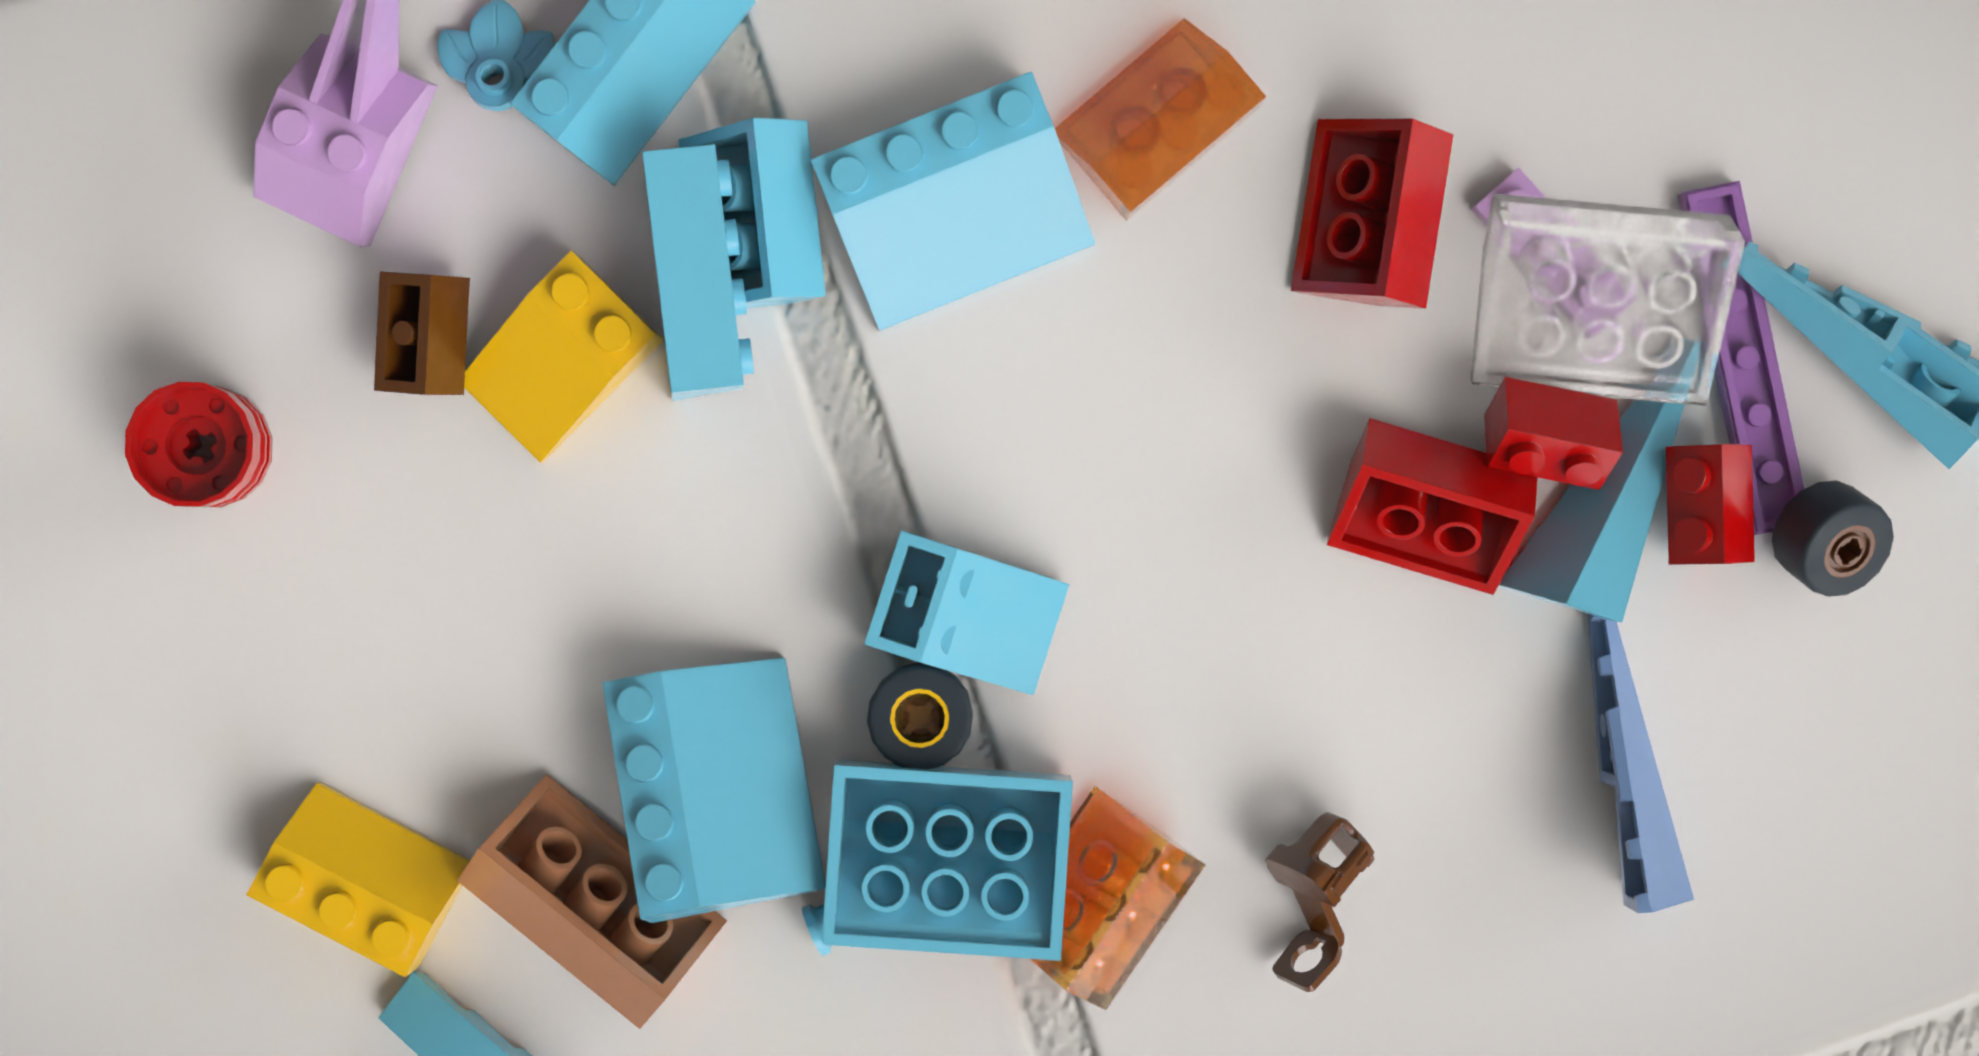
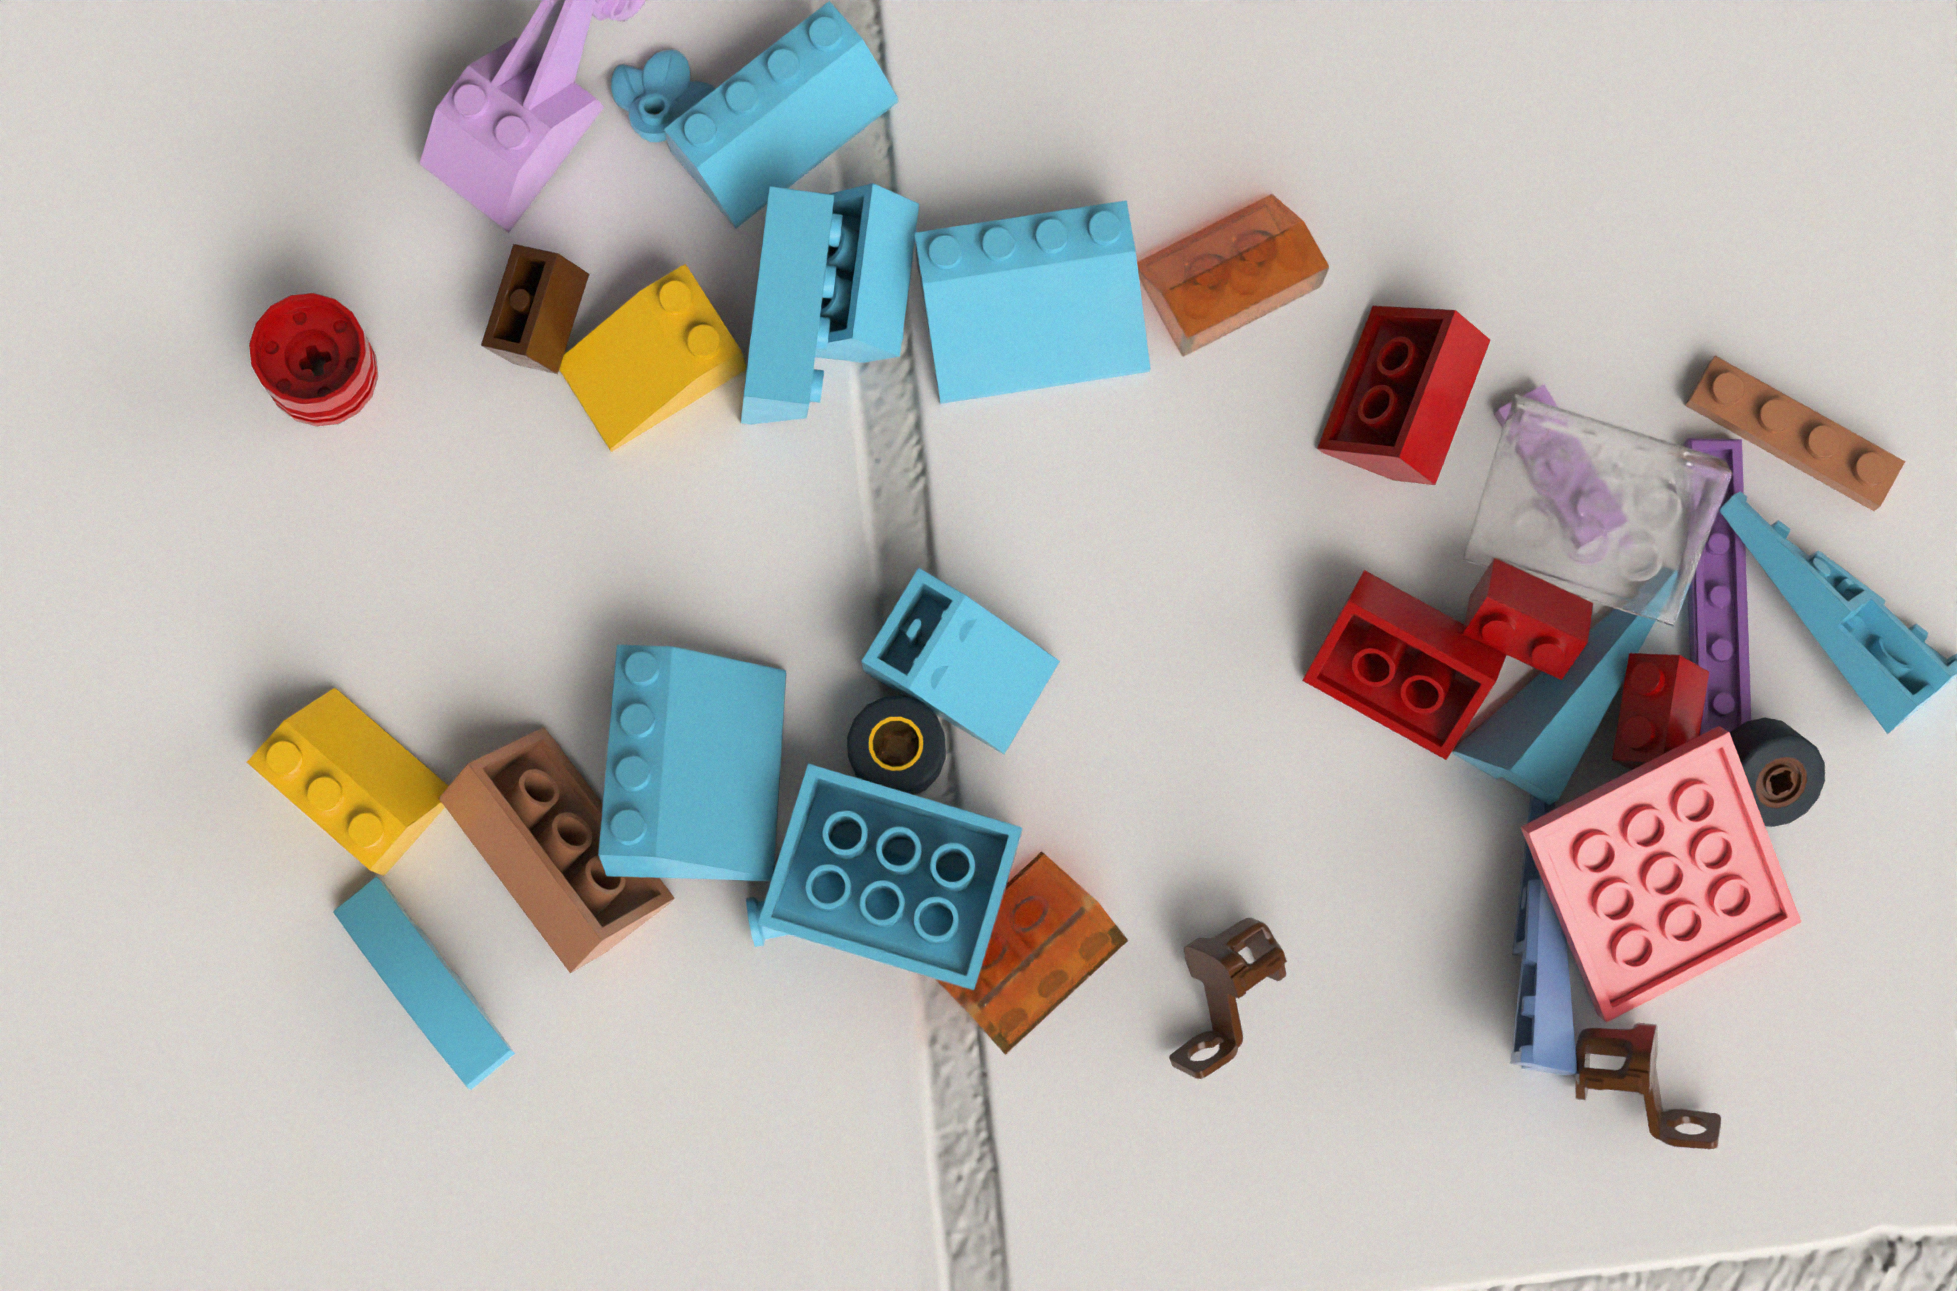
camera: 15 degrees right, 10 degrees down
none -> plate [1521,726,1801,1022]
none -> reddish brown piece [1575,1023,1721,1149]
none -> nougat plate [1685,356,1906,511]

